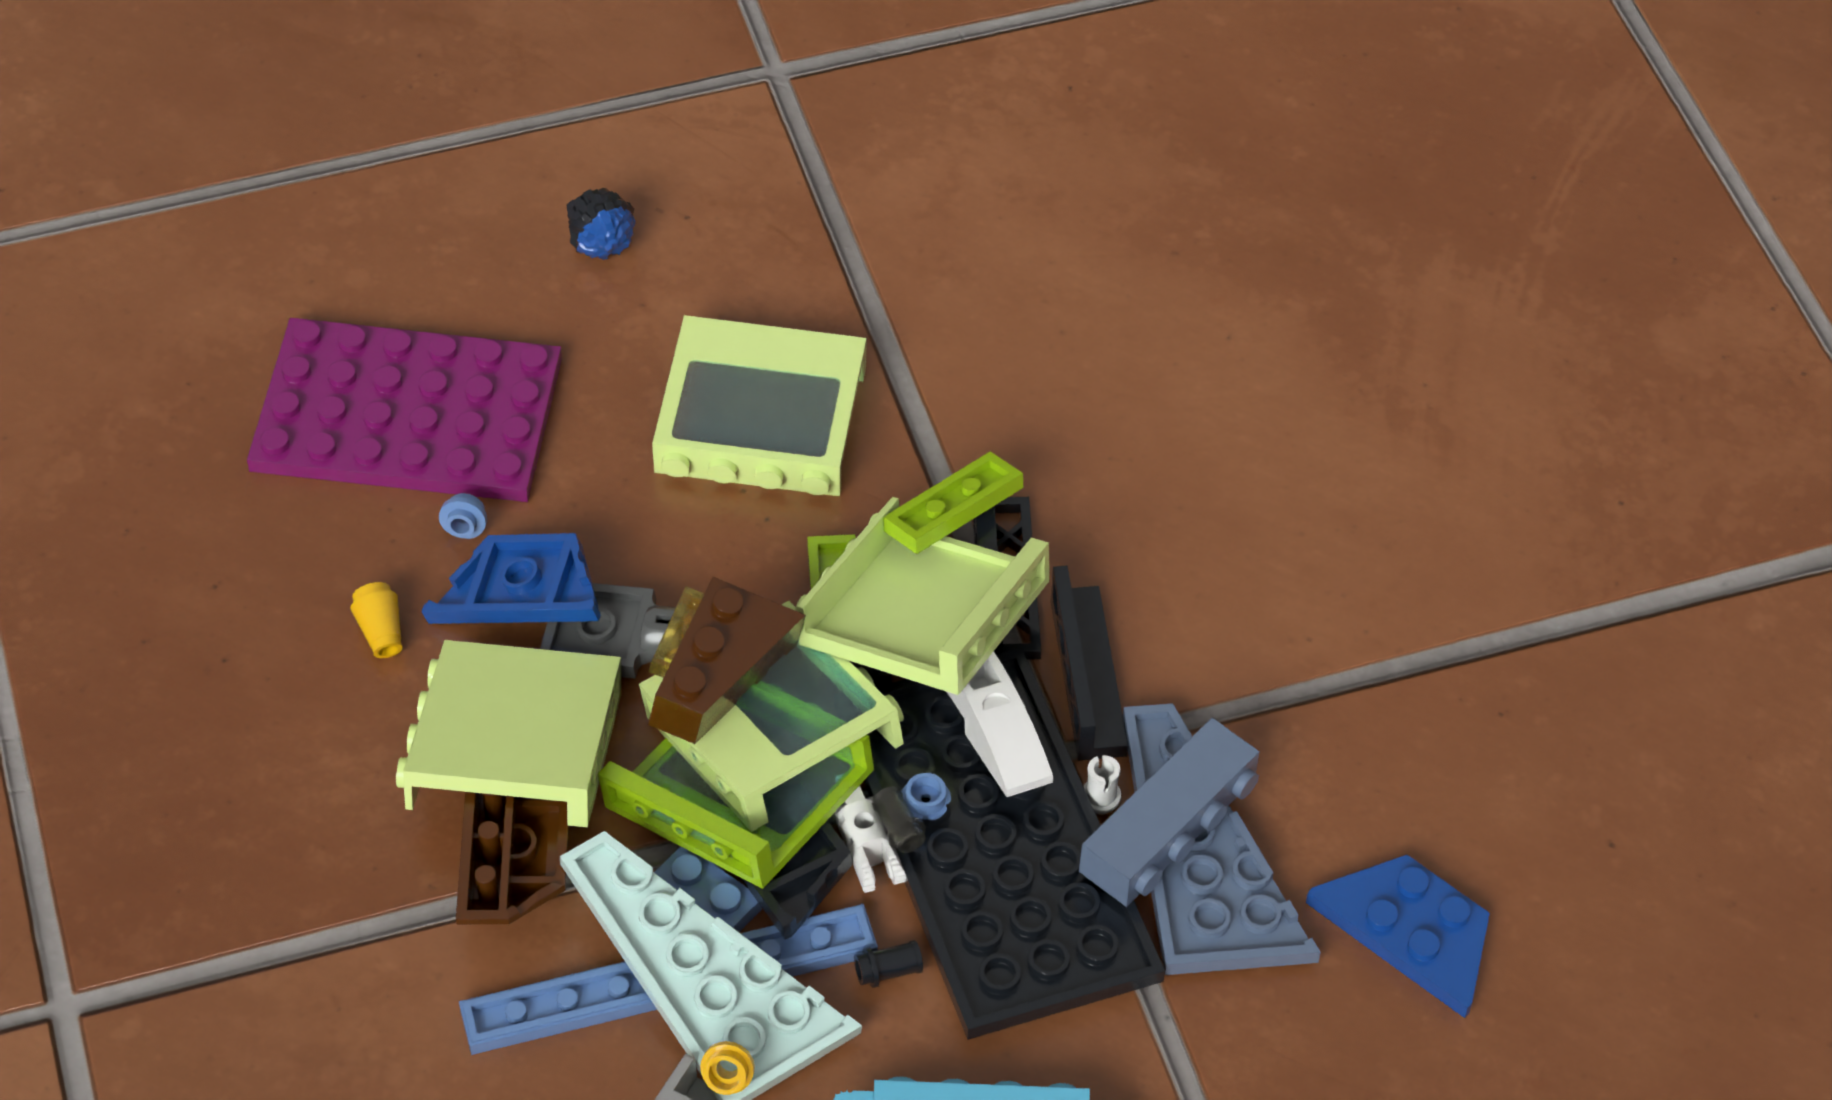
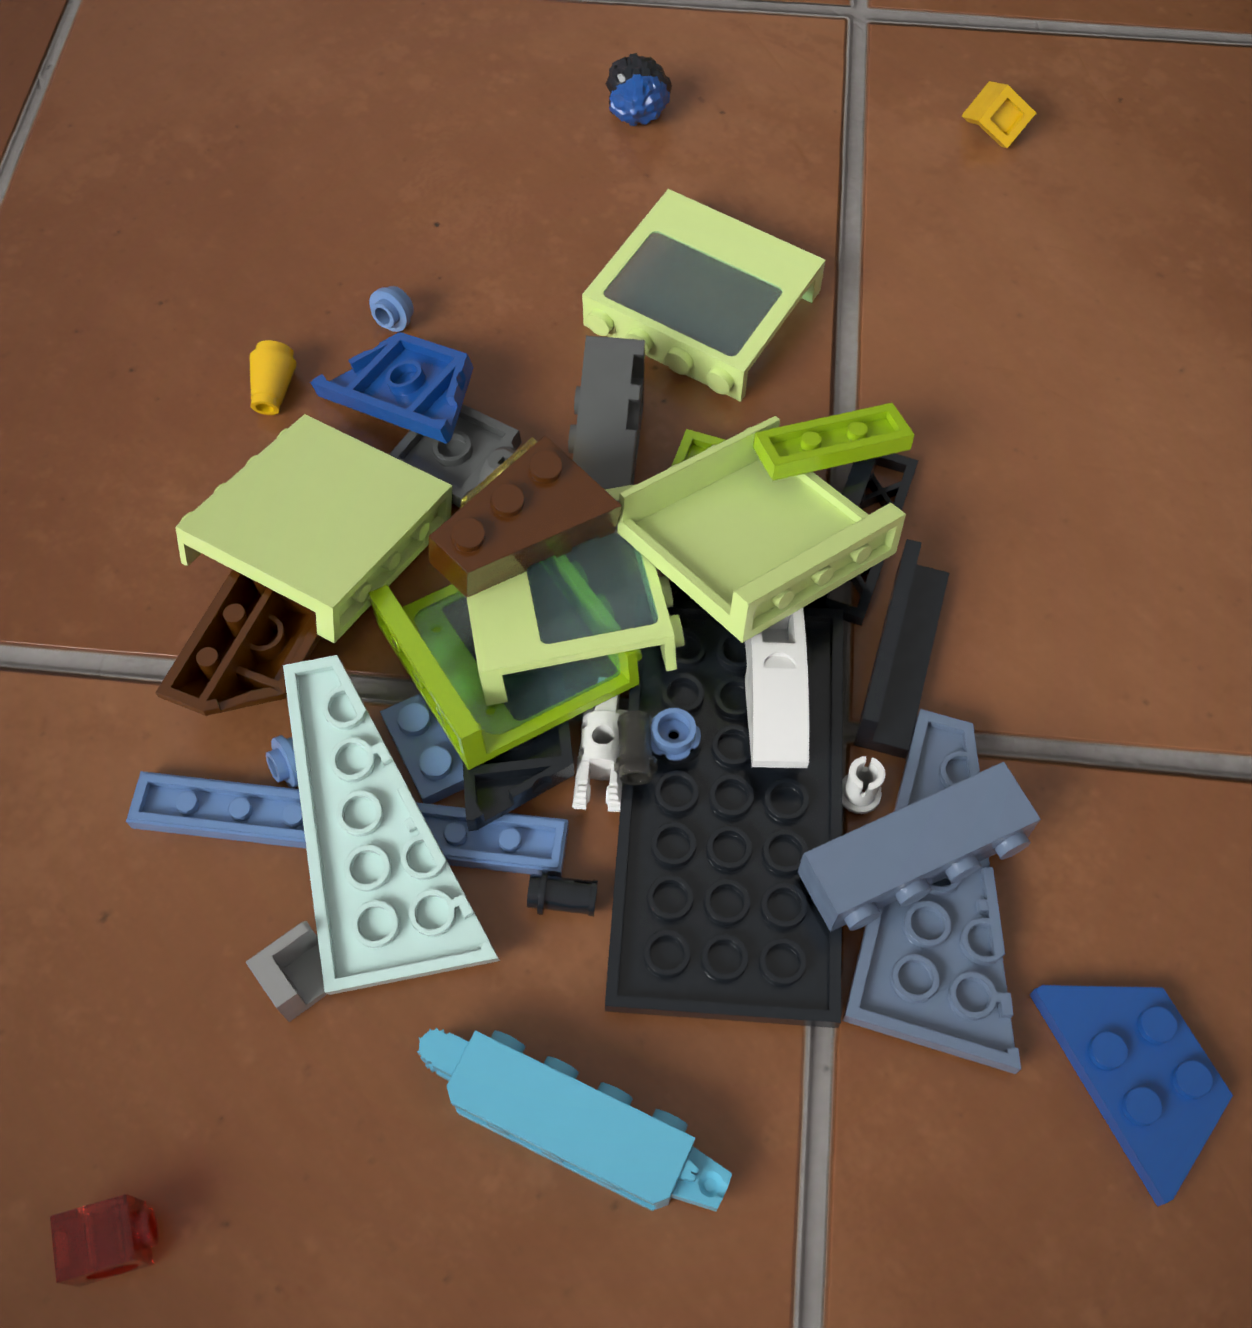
camera: 25 degrees right, 10 degrees up
magenta plate [247,318,562,502] -> none
yellow plate [700,1041,755,1095] -> none
none -> medium blue plate [266,735,298,788]
none -> dark grey wedge [568,335,645,489]
none -> yellow panel [962,81,1036,148]

